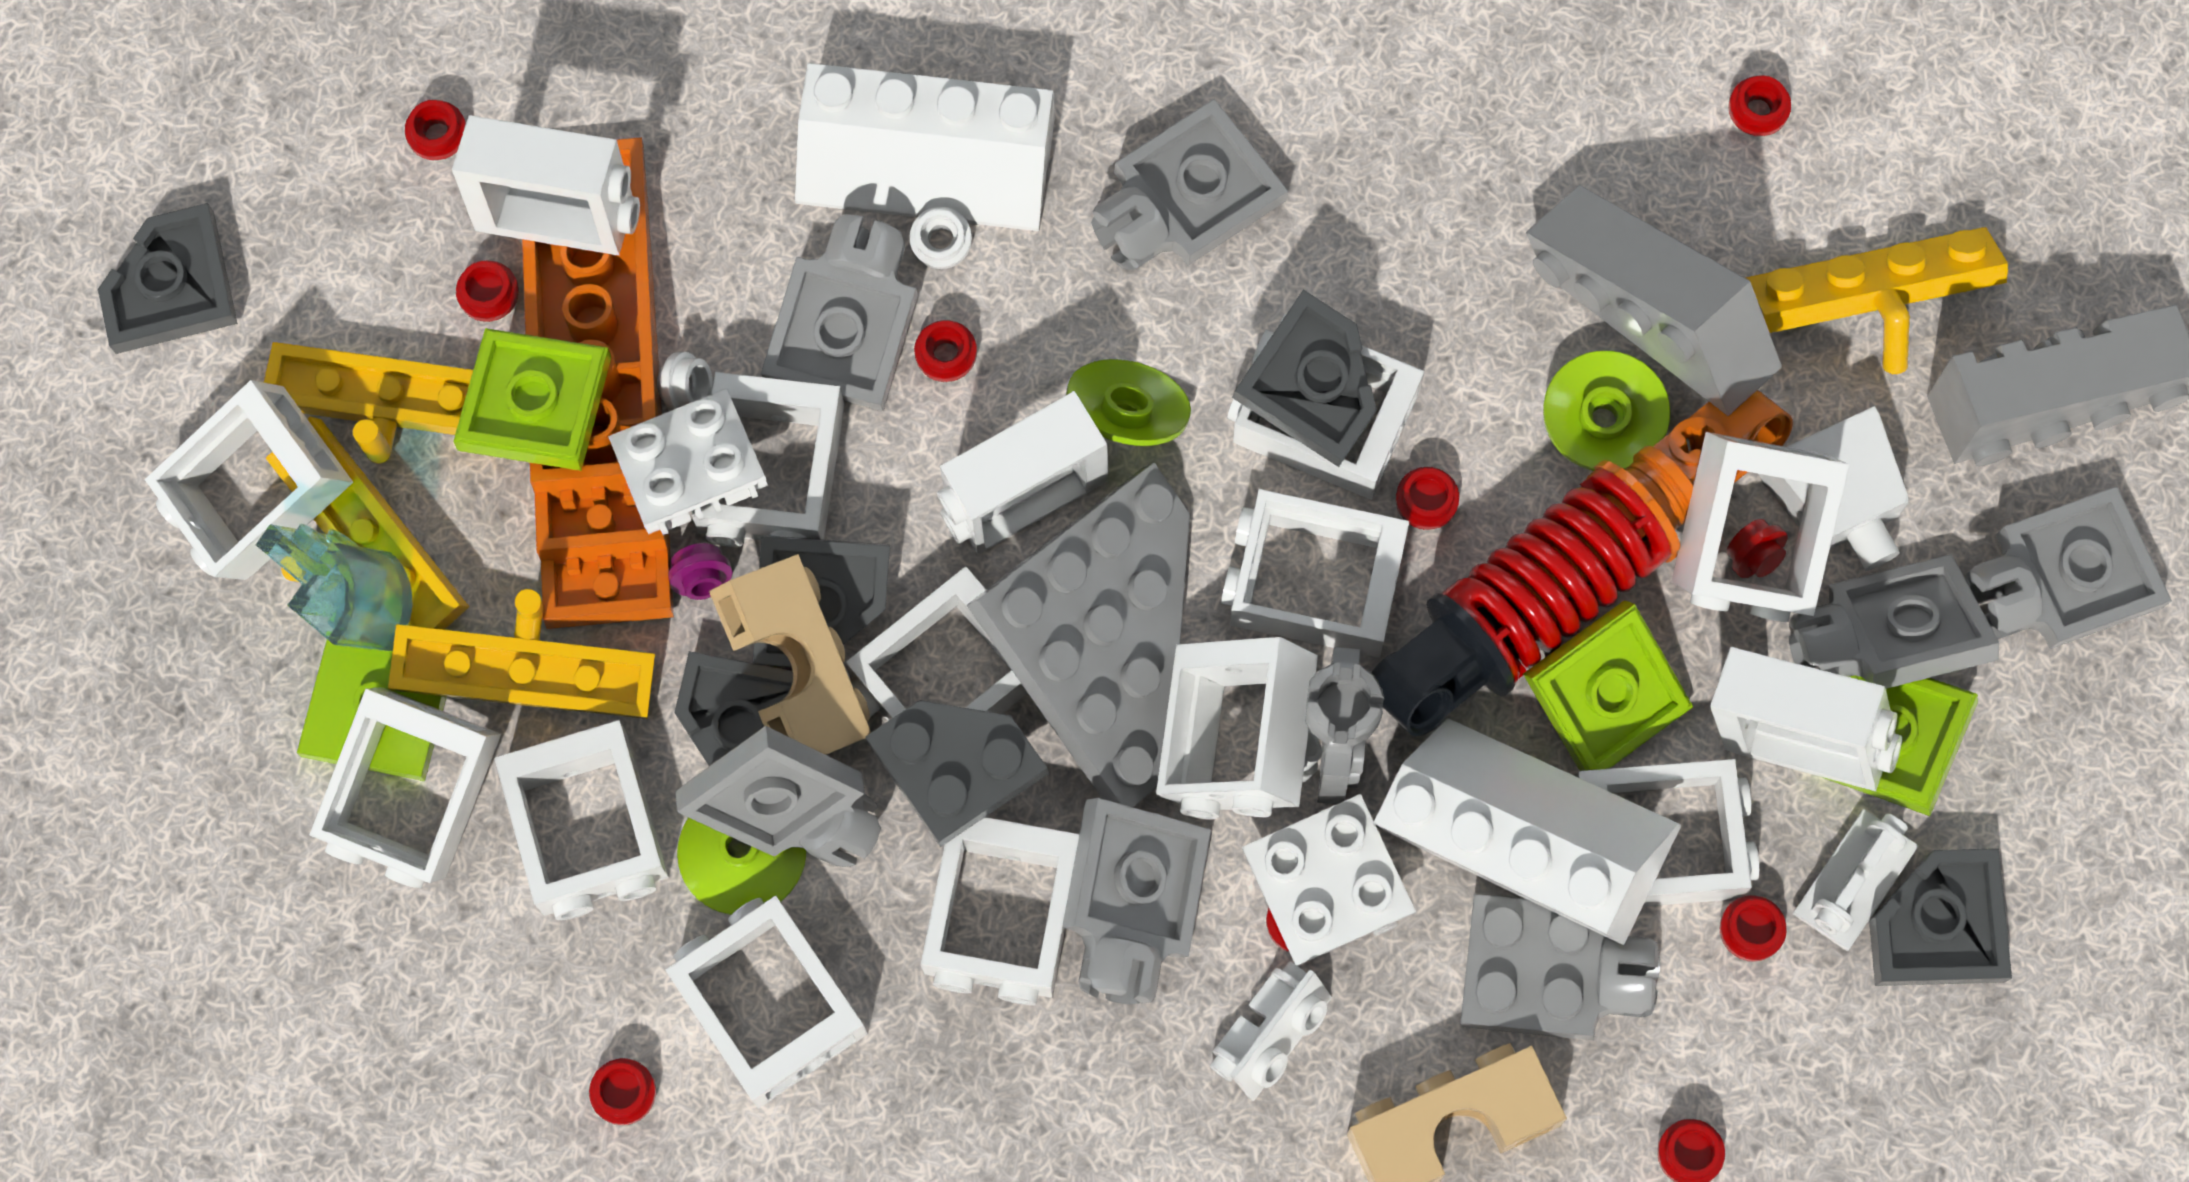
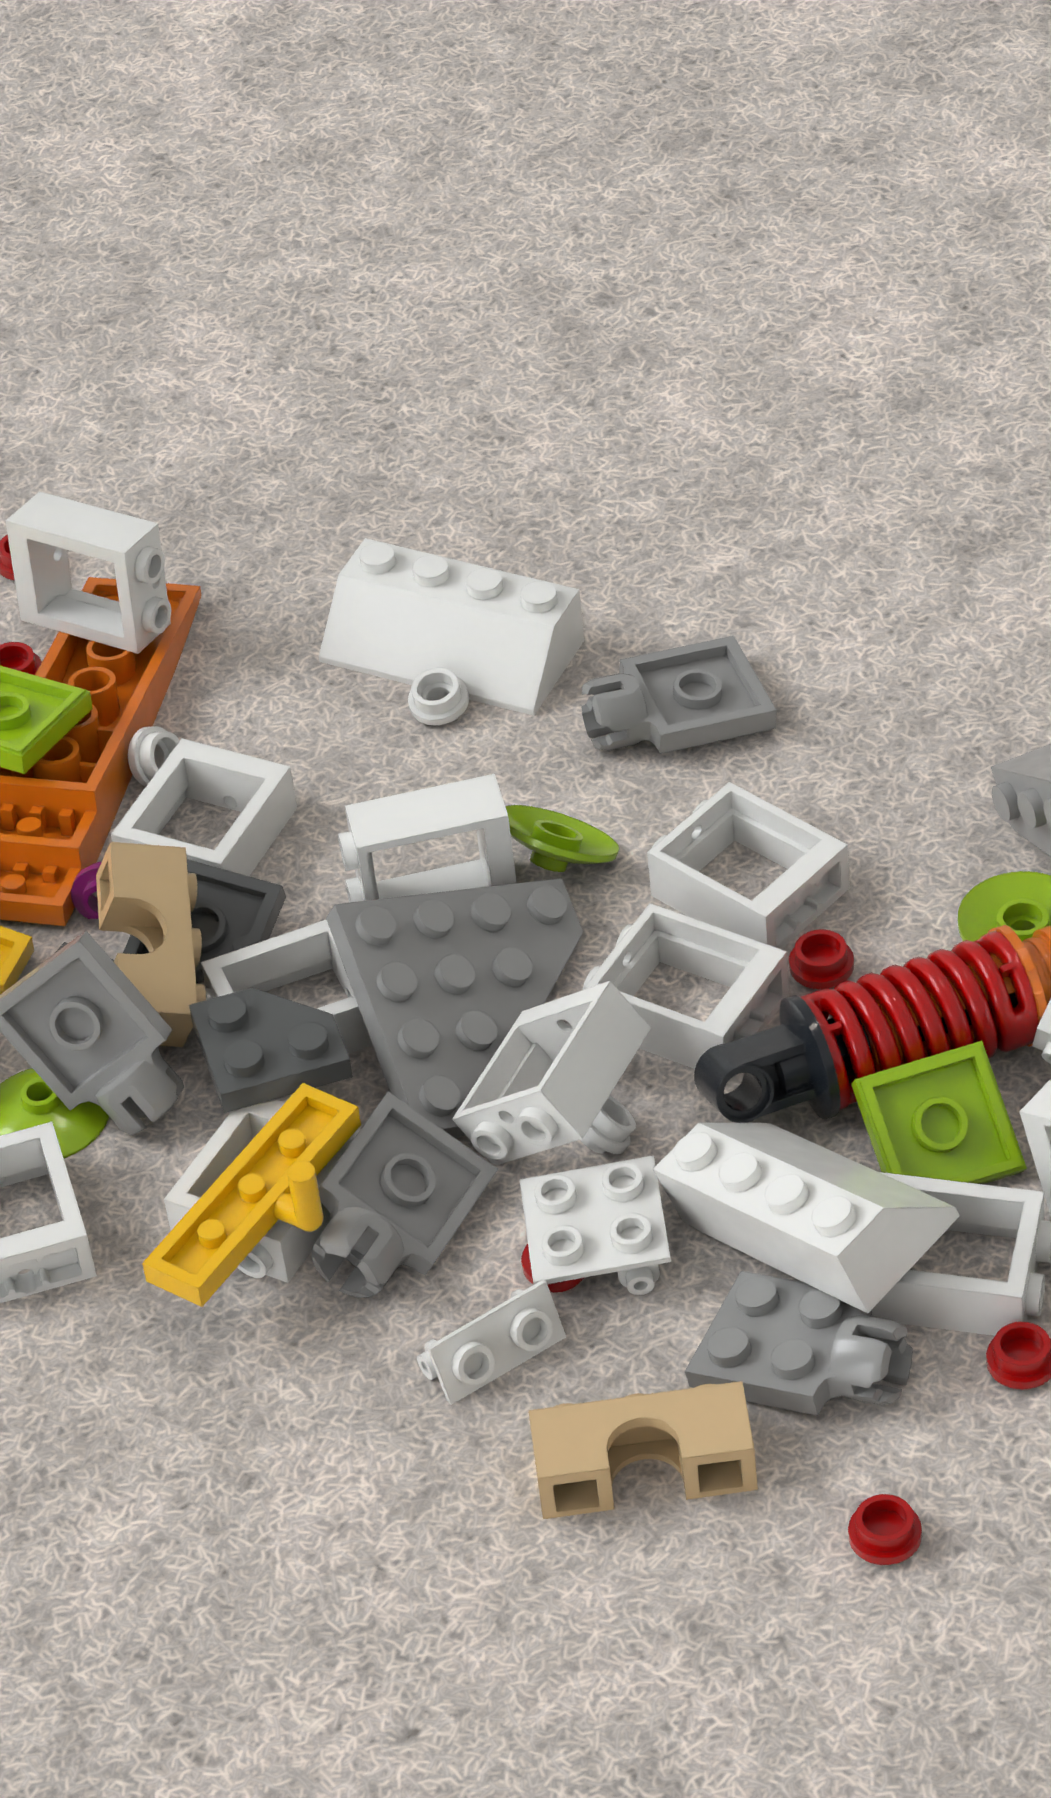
camera: 20 degrees right, 30 degrees down
white hinge [608,388,768,535] -> none
light grey plate [761,215,918,411] -> none
red plate [914,320,977,382] -> none
dark grey plate [1232,289,1377,467] -> none
light grey plate [1305,647,1384,804] -> none
none -> yellow plate [142,1083,361,1307]

